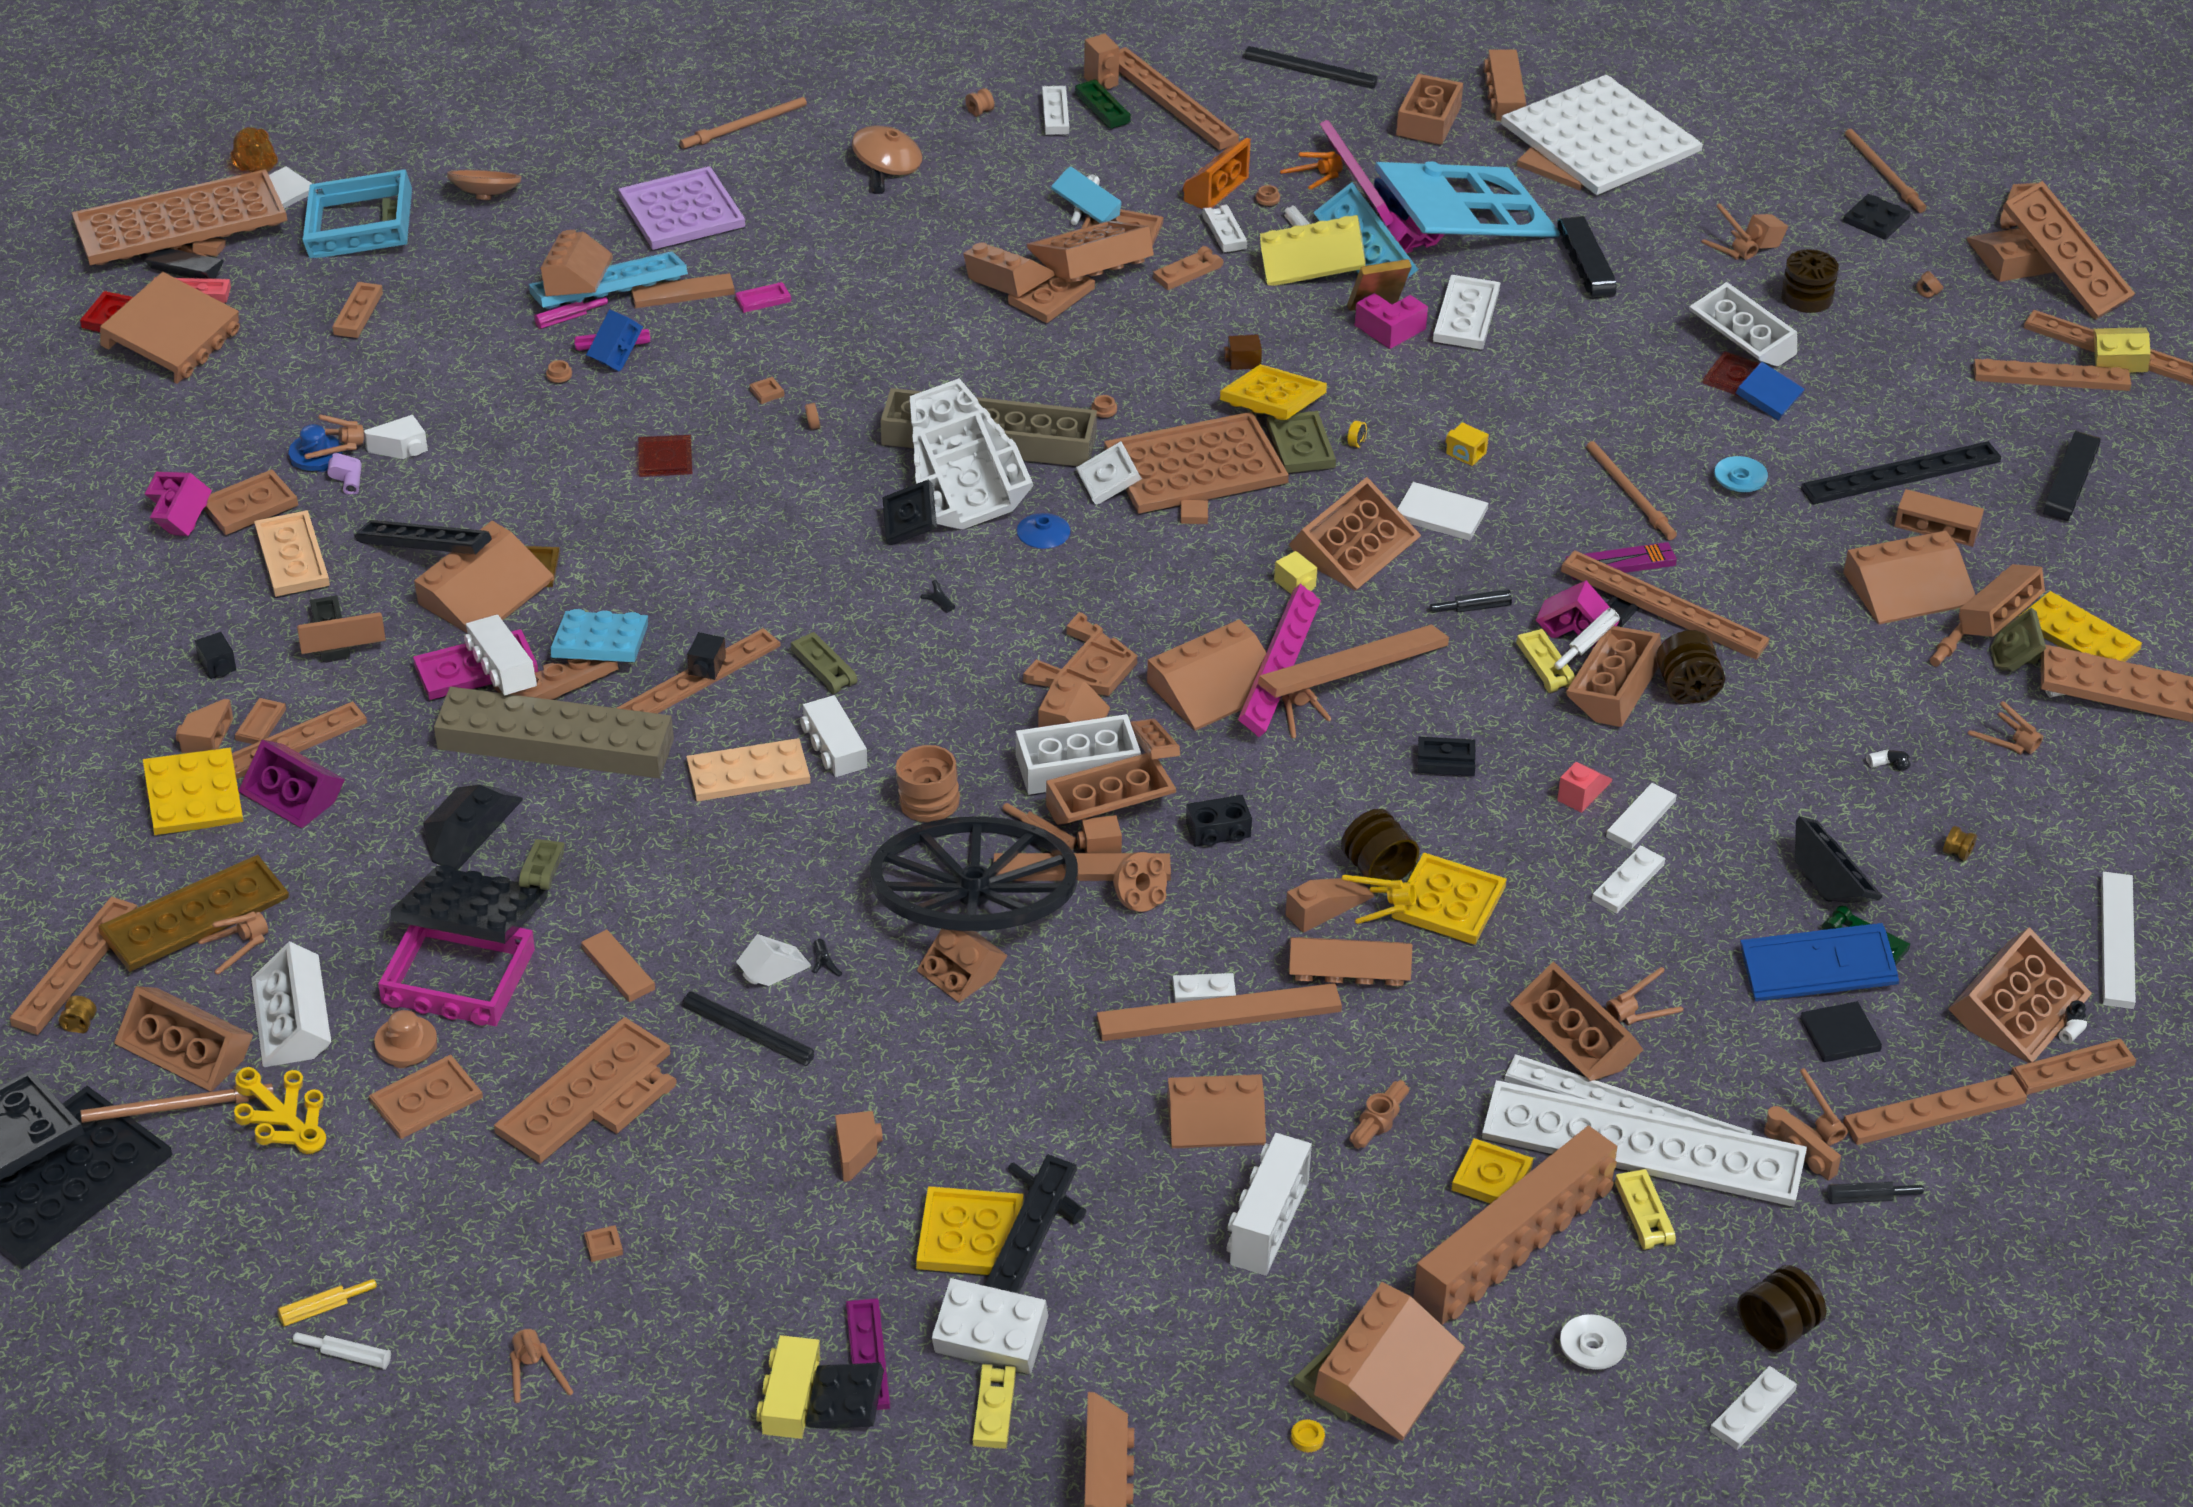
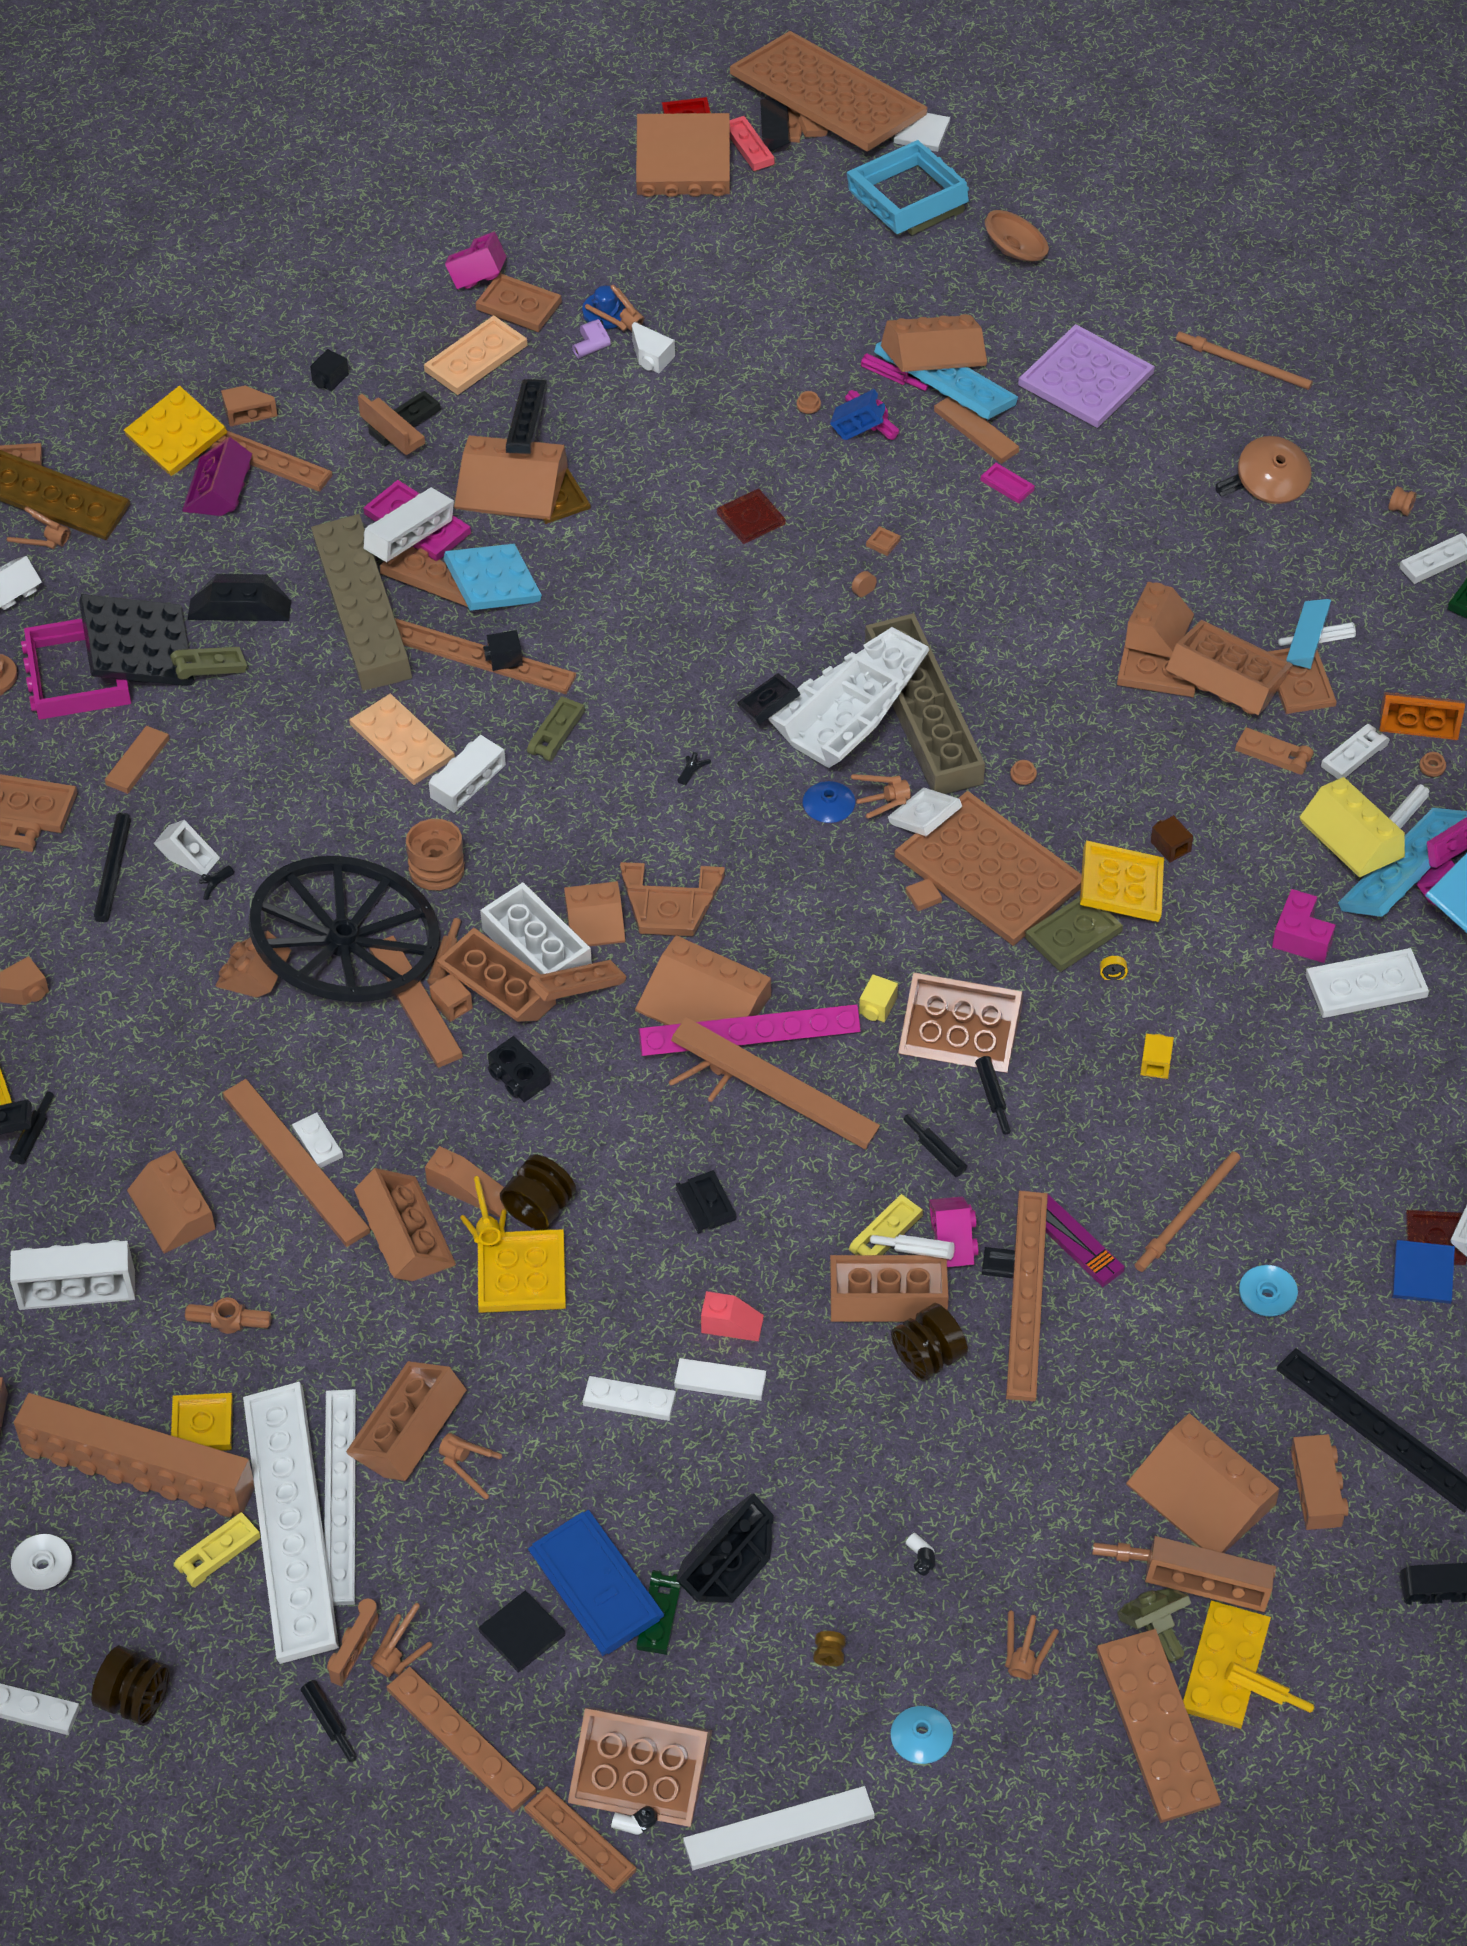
camera: 65 degrees right, 10 degrees up
clear orange plate [230,127,278,173] -> none
nougat tile [235,698,286,744] -> none
nougat plate [333,282,383,338] -> none
nougat plate [1113,852,1167,912] -> none
pearl gold tile [1347,259,1411,311] -> none
white tile [1397,482,1488,541] -> none
none -> nougat plant [851,774,911,818]
none -> medium azure dish [891,1706,953,1764]
none -> black axle [975,1056,1011,1135]
none -> yellow axle [1225,1662,1314,1713]

